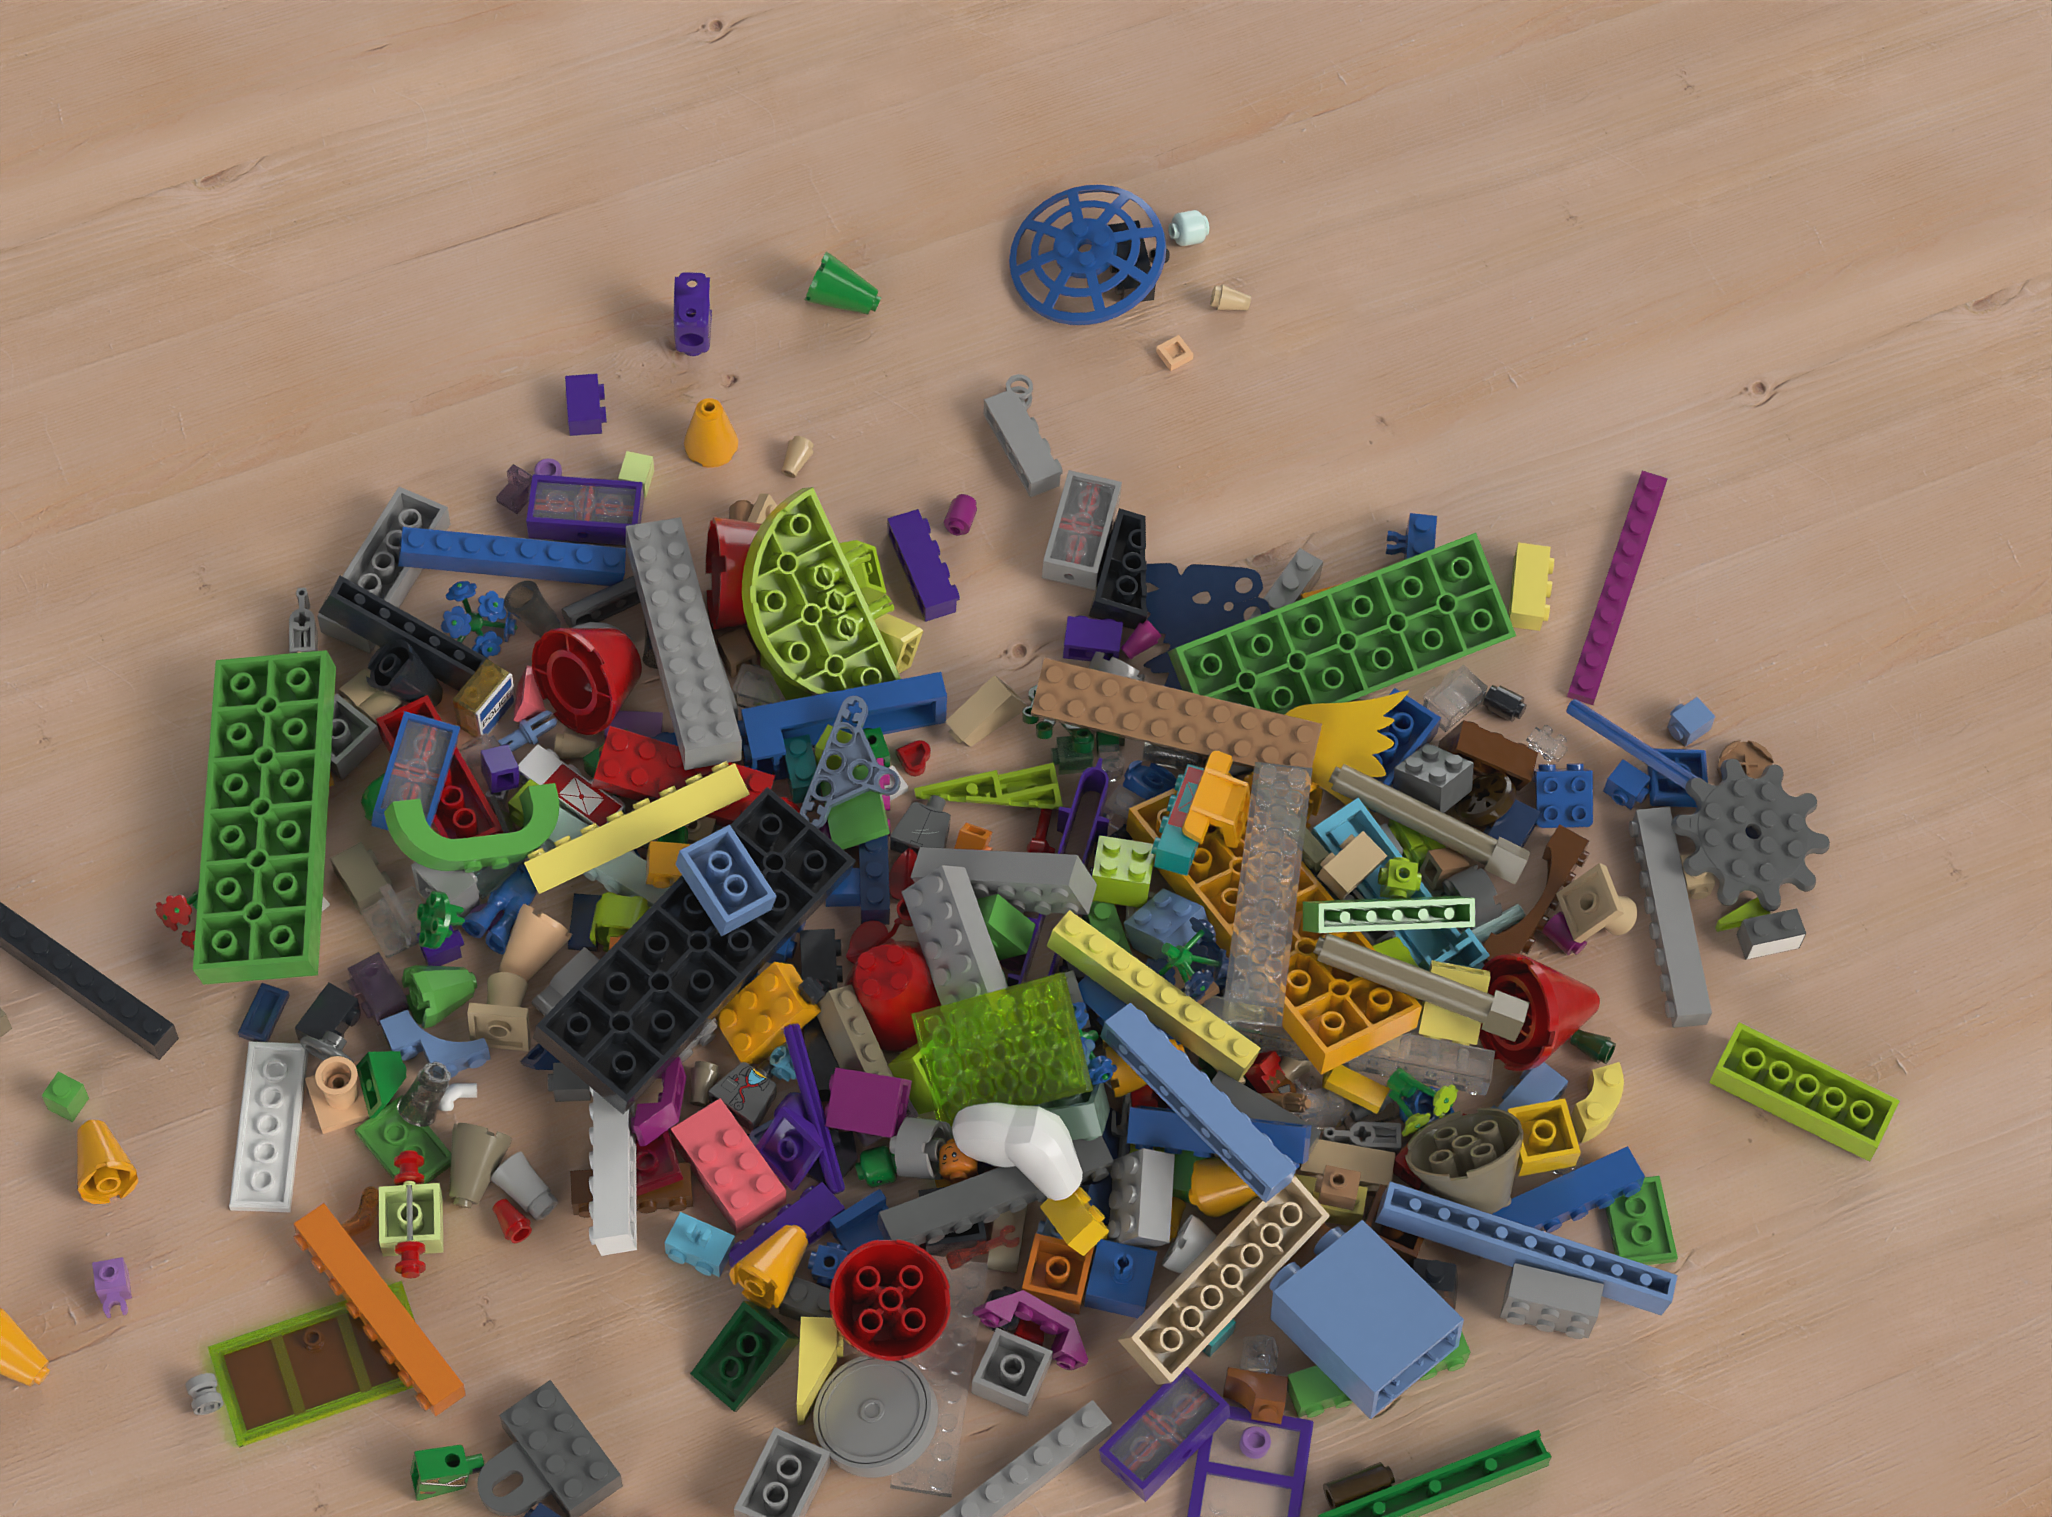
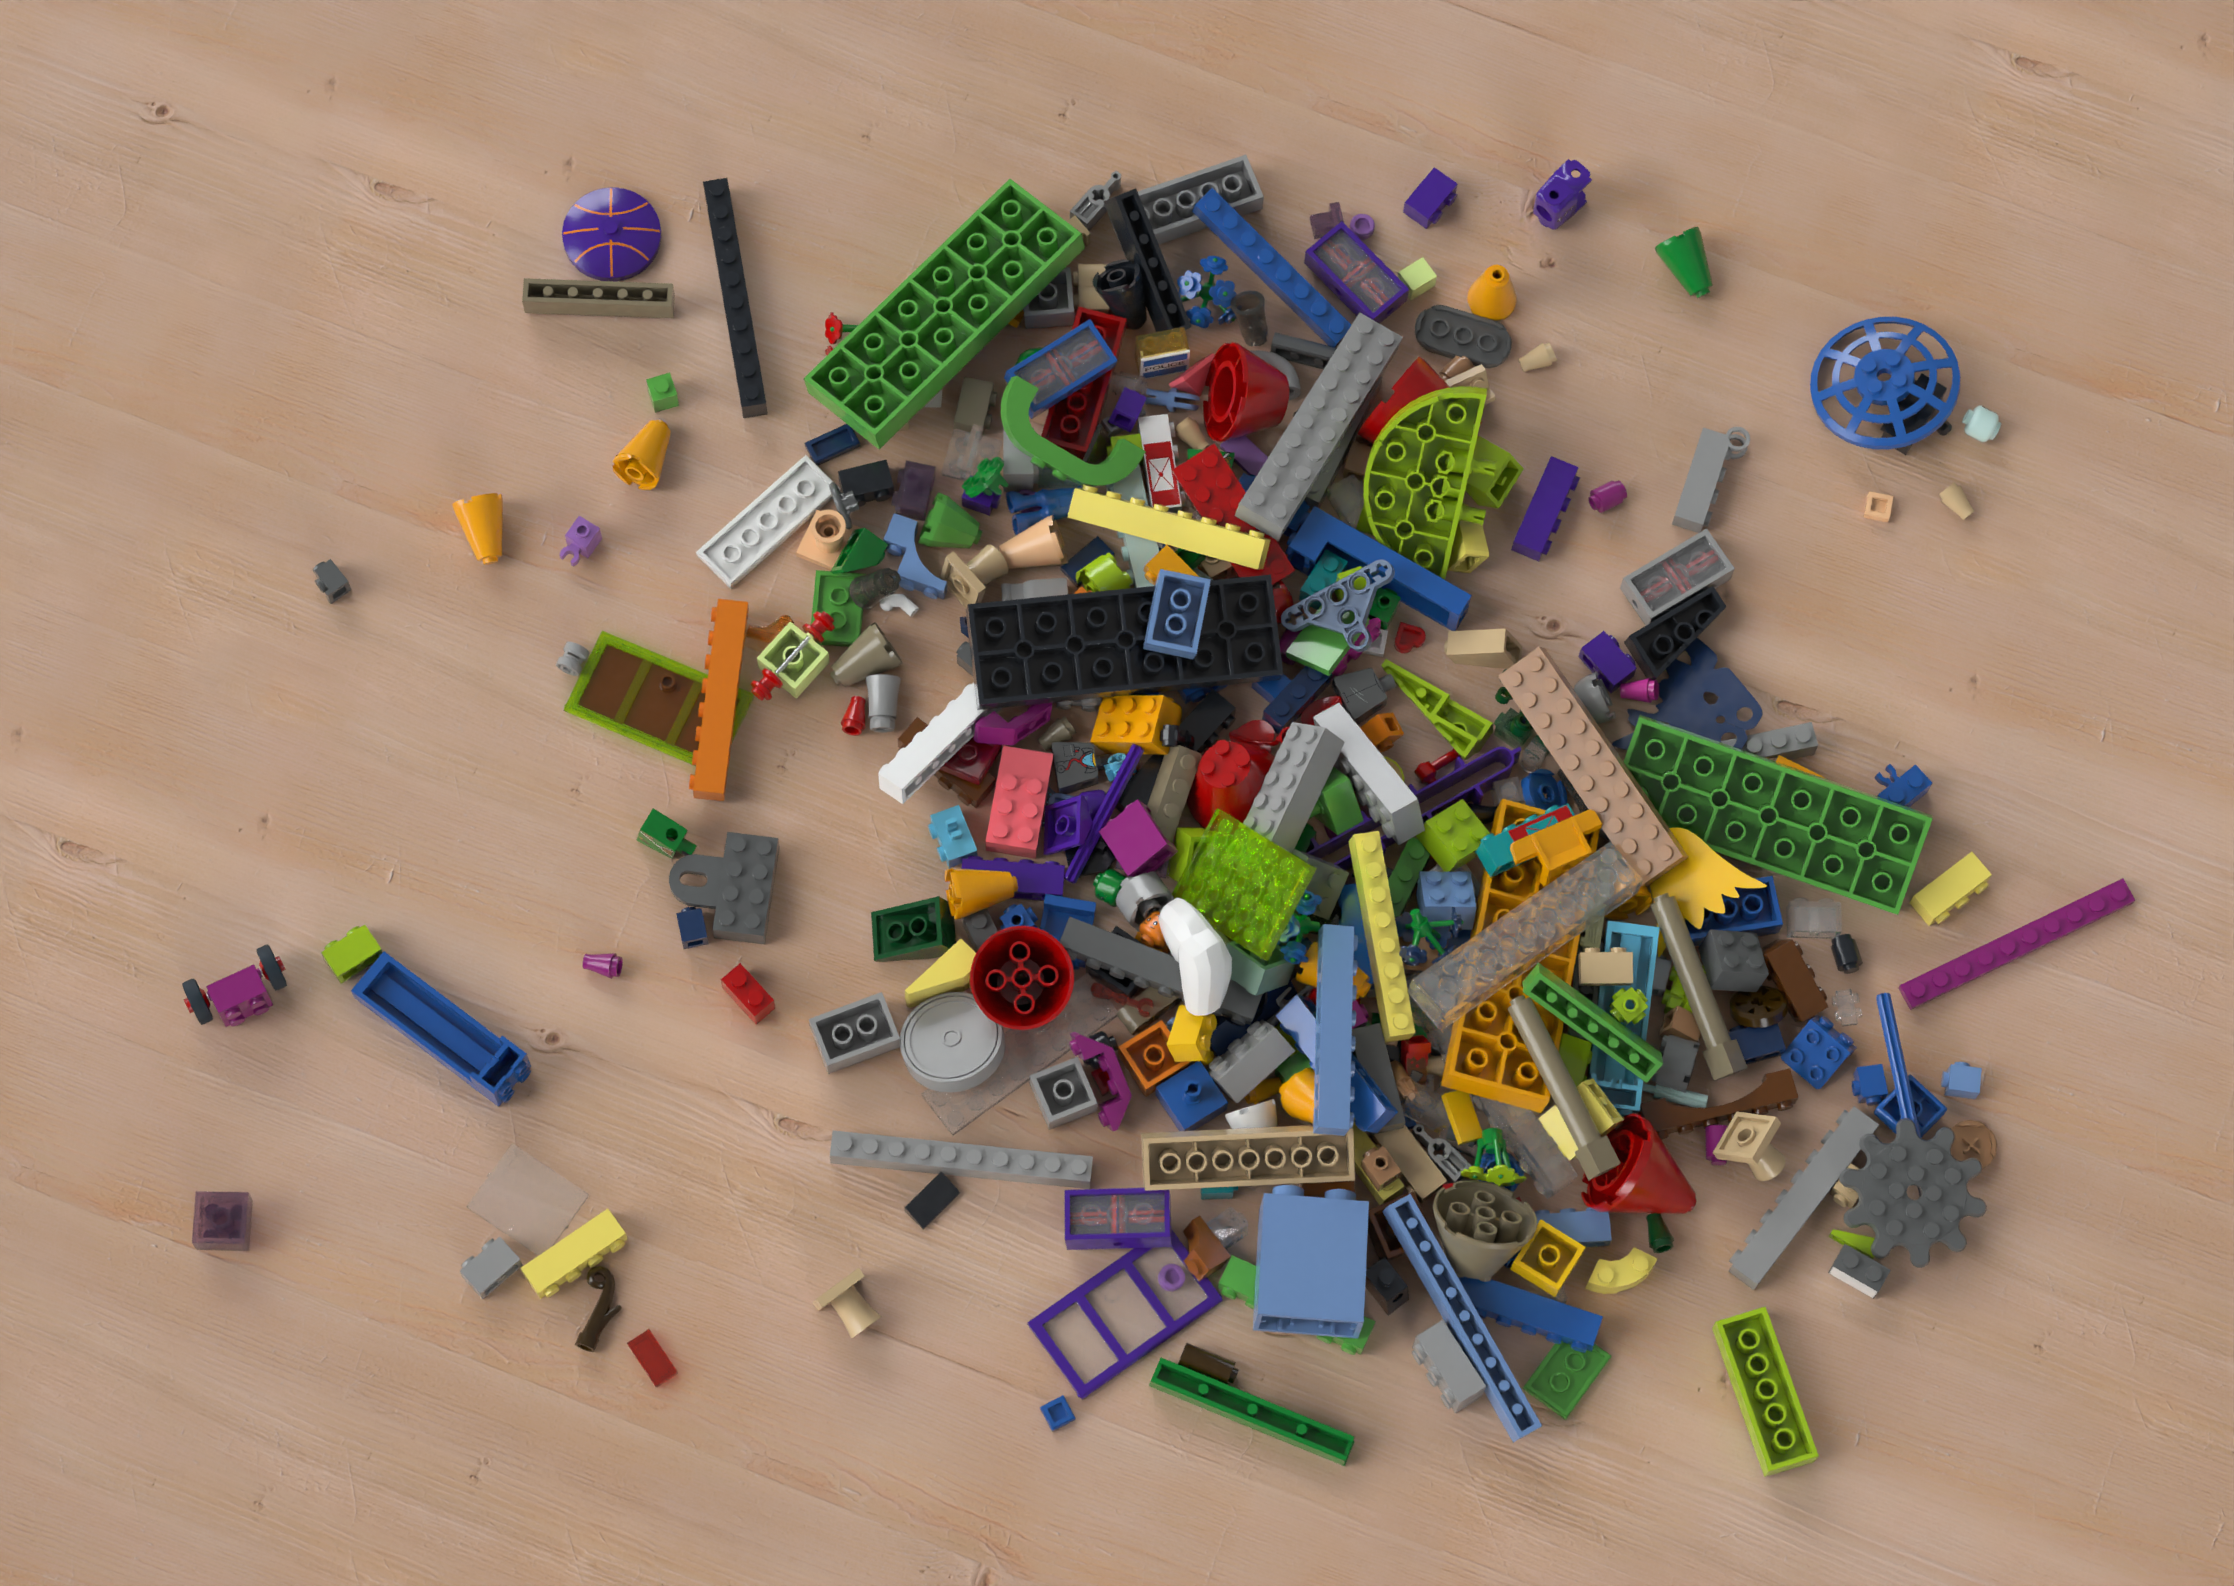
camera: 45 degrees right, 10 degrees up
none -> dark grey tile [1415,305,1512,368]

